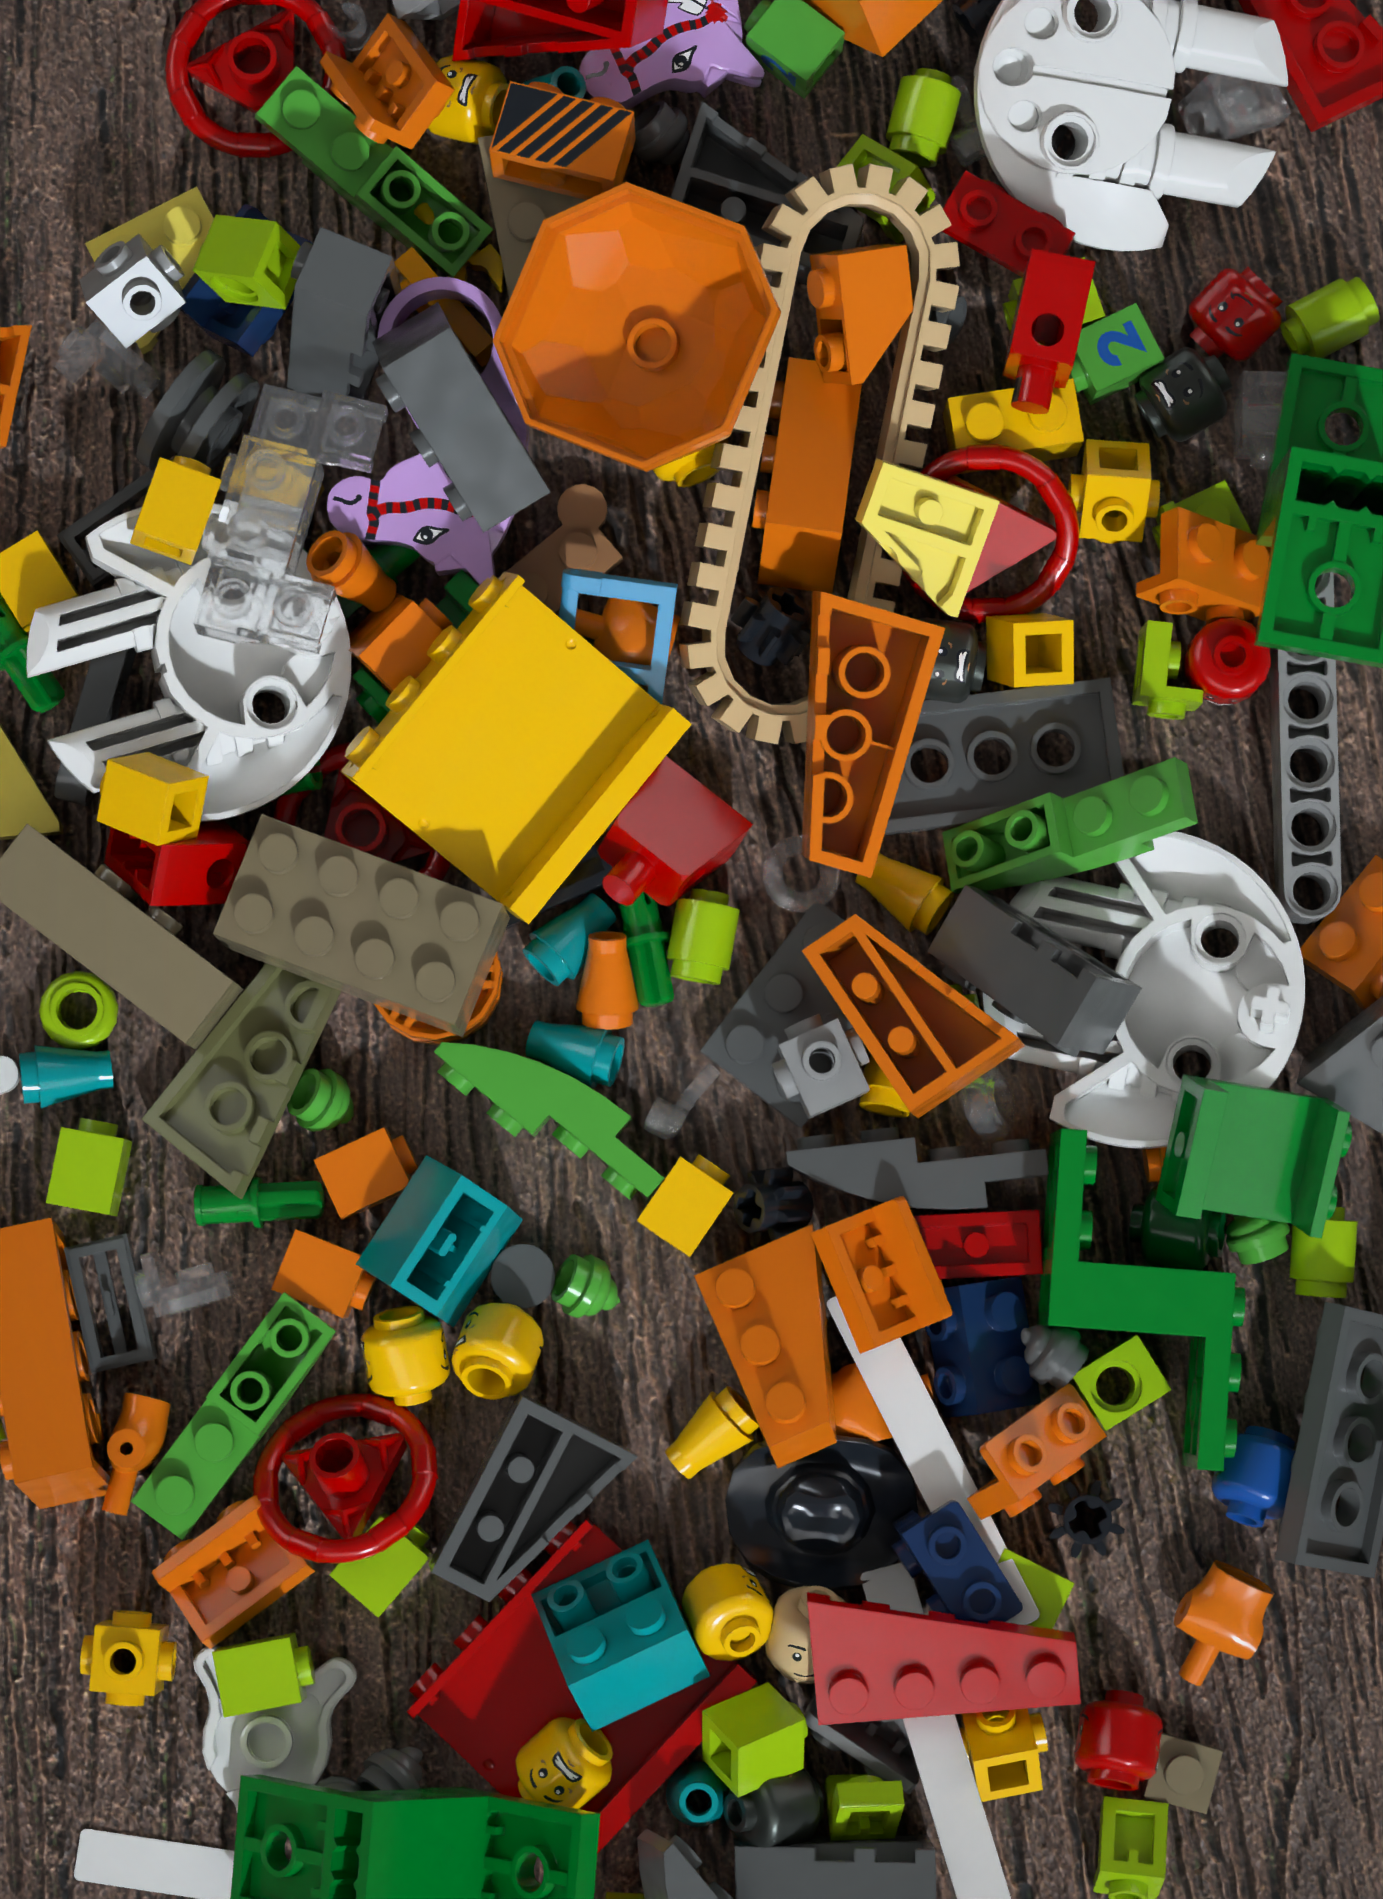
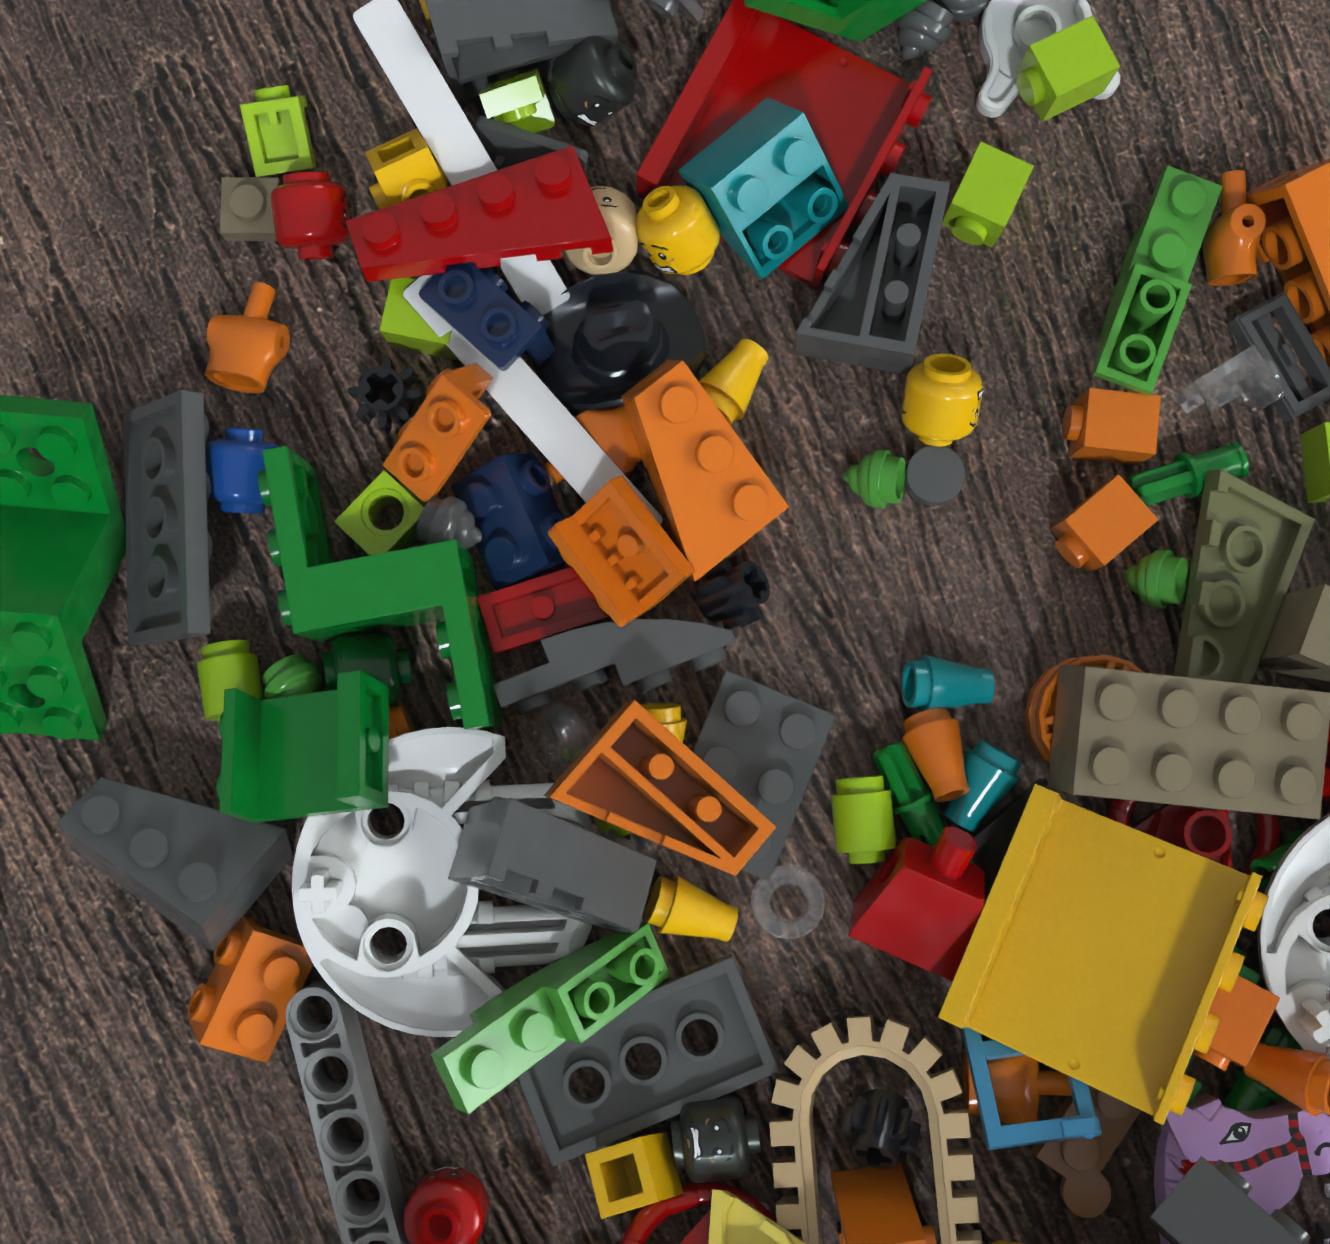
camera: 170 degrees right, 0 degrees up
yellow brick [80,1610,177,1706] -> none
orange bracket [152,1495,315,1649] -> none
red piece [253,1394,438,1564] -> none
teal slope [356,1155,523,1328] -> none
yellow head [361,1306,450,1406] -> none
bright green slope [434,1042,665,1200] -> none
yellow head [516,1717,613,1809] -> none
yellow brick [637,1154,734,1258] -> none
clear hand [643,1063,720,1139] -> none
teal cone [666,1761,729,1827] -> none
lime brick [702,1682,808,1798] -> none
light grey brick [771,1014,870,1119] -> none
orange wedge [801,591,945,878] -> none
lime bracket [1131,620,1204,720] -> none

